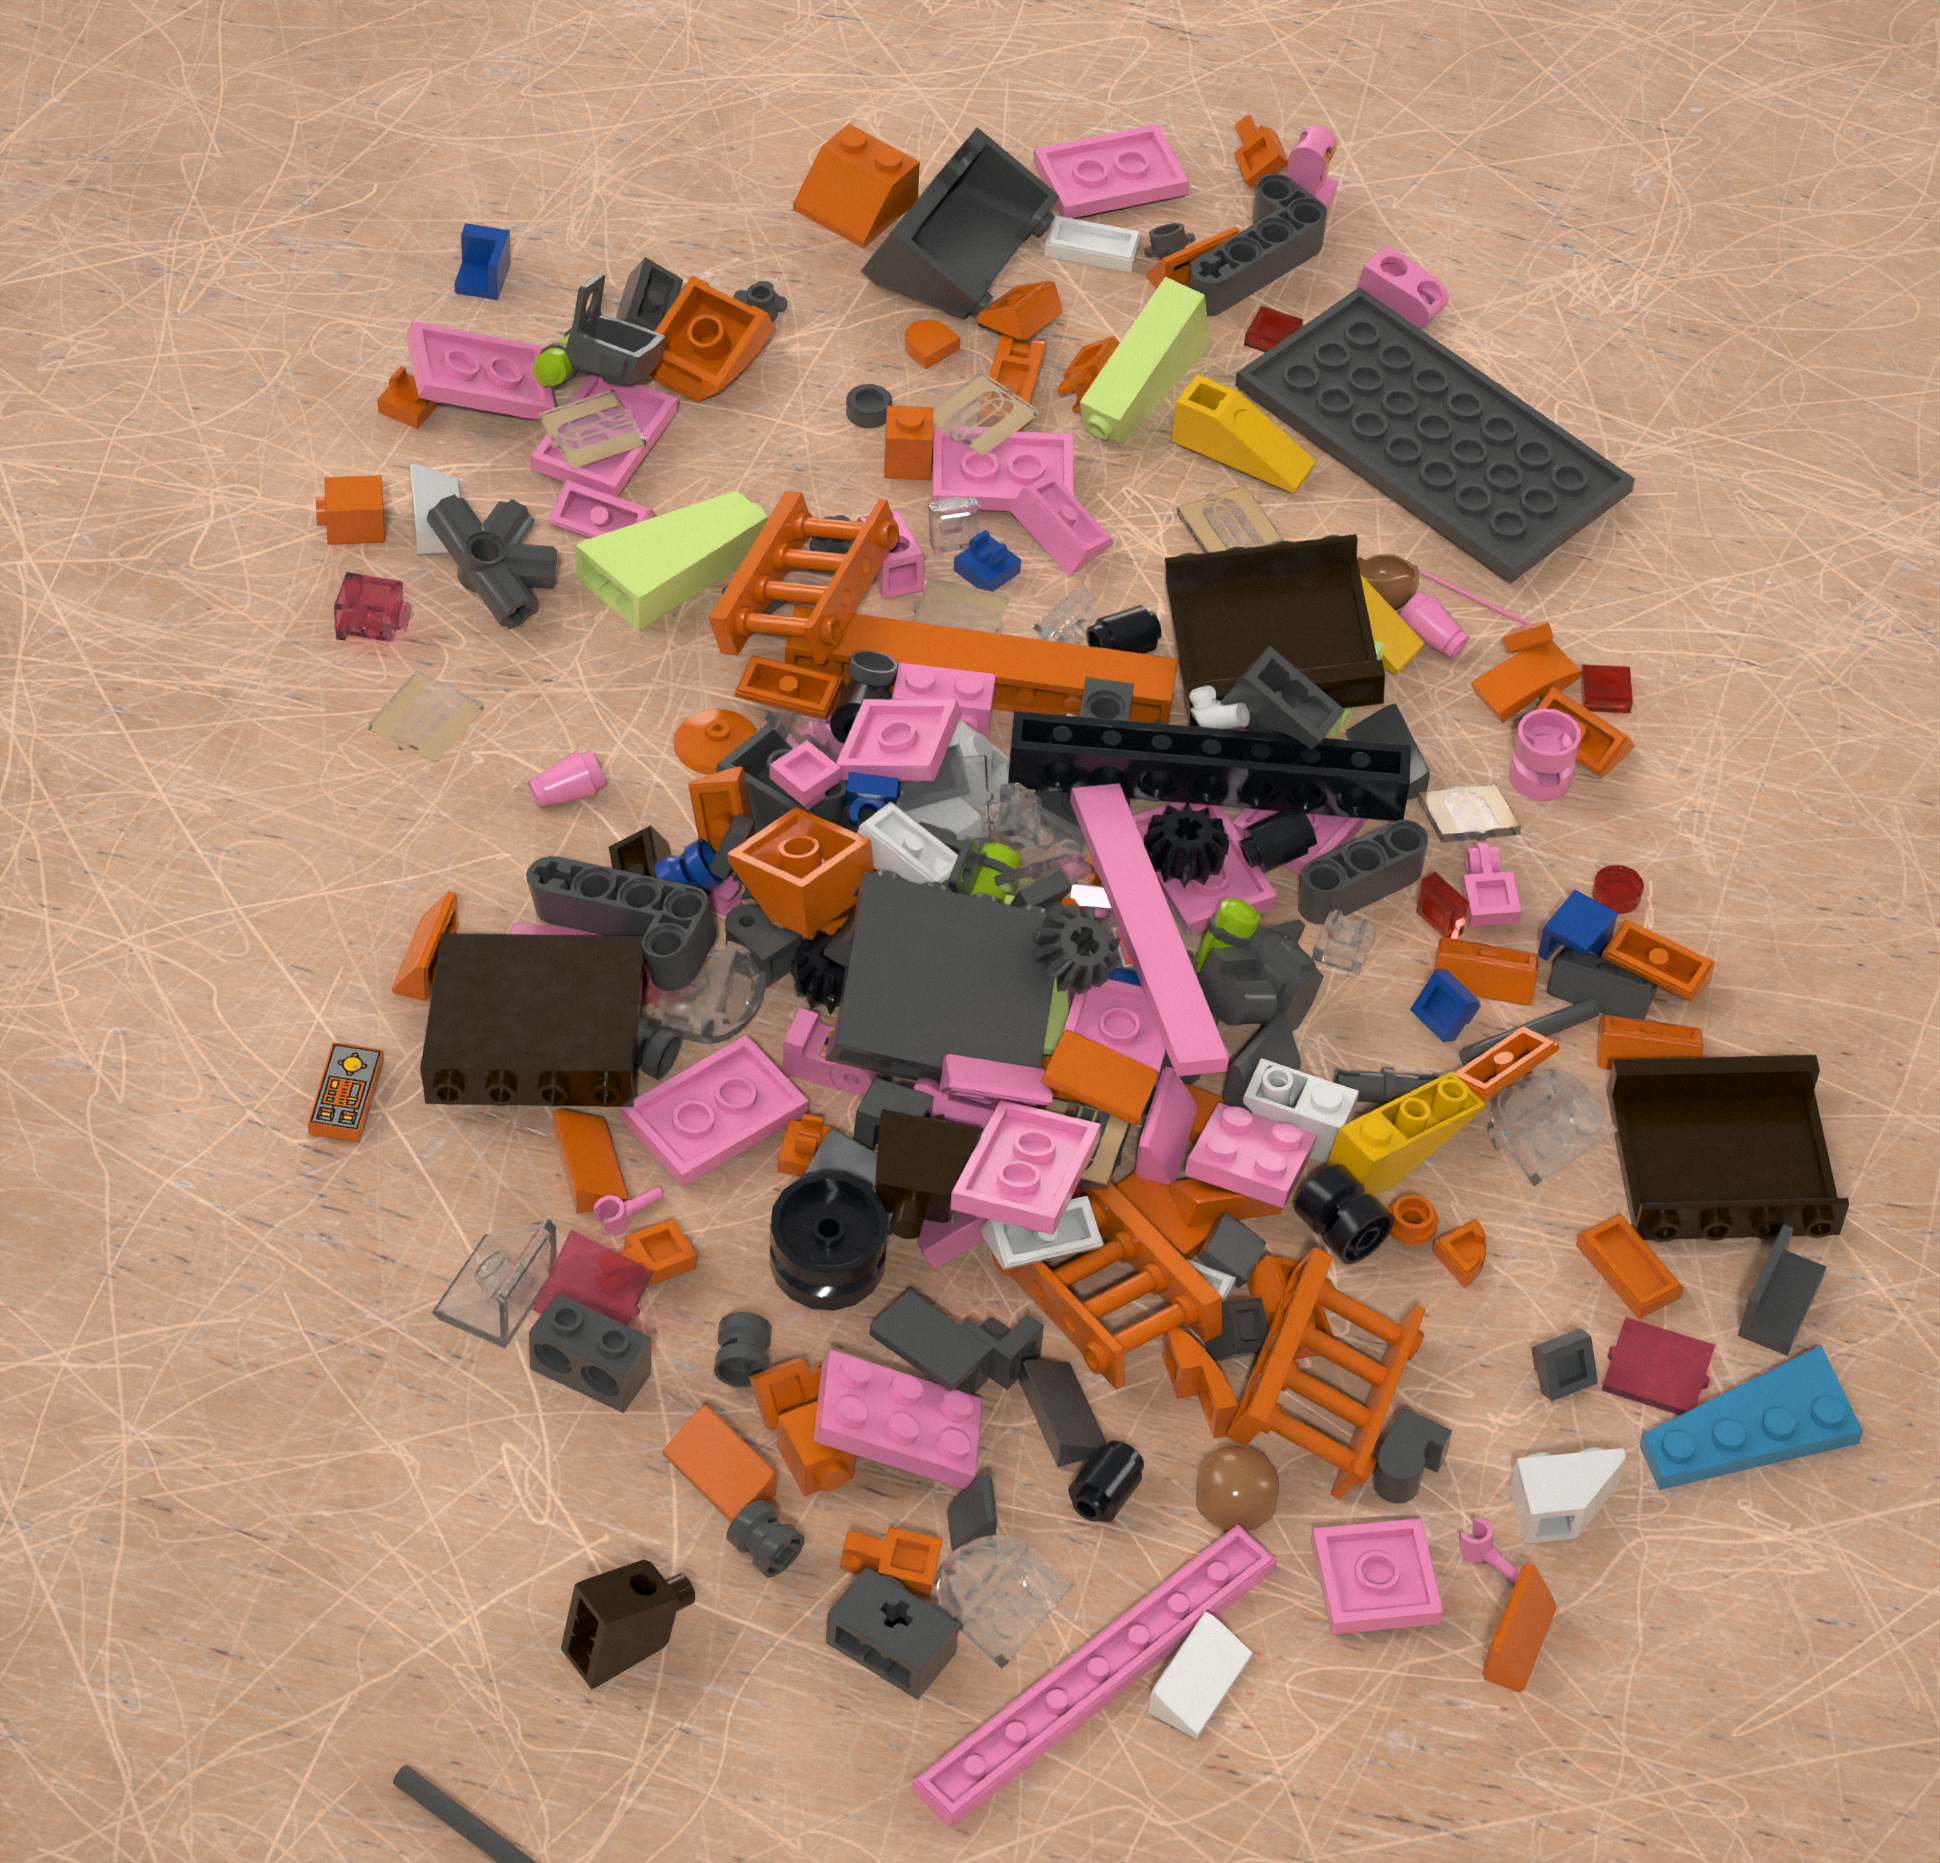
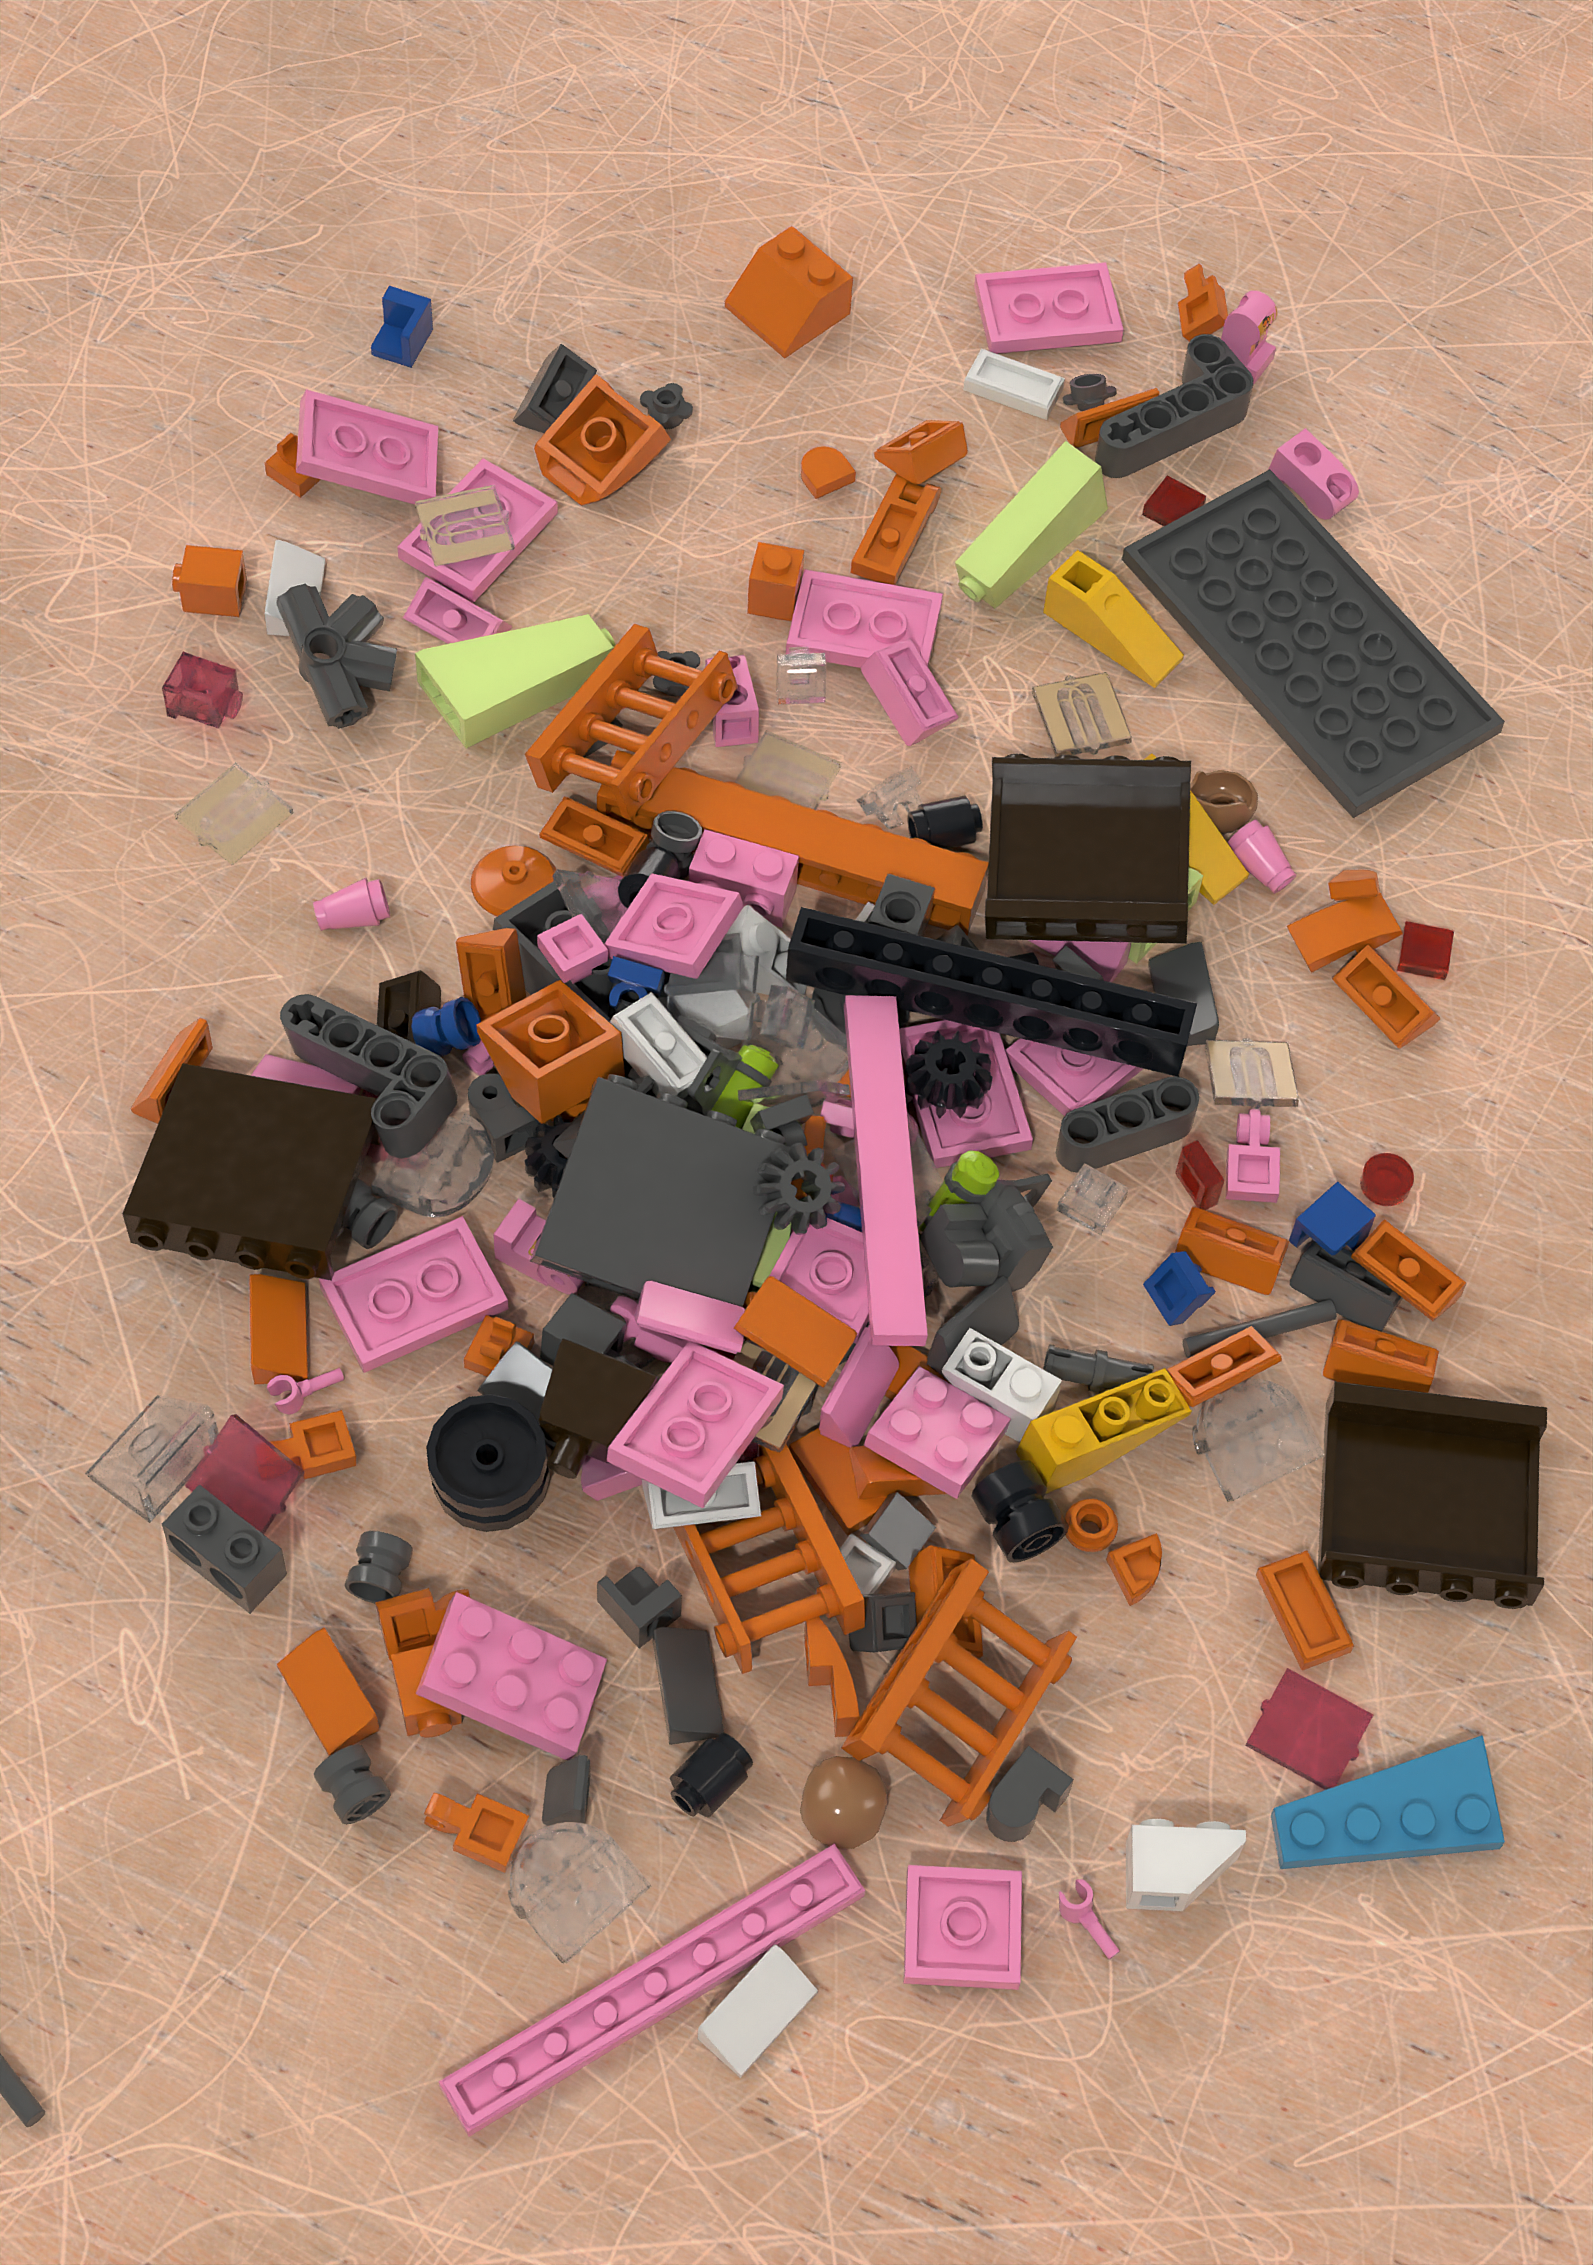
camera: 10 degrees right, 10 degrees up
tile [308,1042,384,1142] -> none
dark grey piece [532,273,666,388] -> none
dark brown torso [561,1559,695,1689] -> none
dark grey tile [709,813,754,880] -> none
dark grey brick [826,1567,959,1700] -> none
dark grey tile [846,384,892,428] -> none
dark grey windscreen [860,127,1060,319] -> none
dark grey panel [869,1290,993,1393] -> none
clear piece [933,371,1038,457] -> none
blue tile [953,530,1021,596] -> none
orange plate [1058,336,1120,413] -> none
white arm [1189,686,1250,729] -> none
dark grey arch [1220,646,1345,750] -> none
black brick [1239,808,1317,874] -> none
bright pink piece [1418,569,1532,625] -> none
orange slope [1482,1562,1556,1692] -> none
bright pink wheel [1509,708,1581,801] -> none
dark grey tile [1531,1329,1598,1401] -> none
dark grey panel [1738,1224,1827,1356] -> none

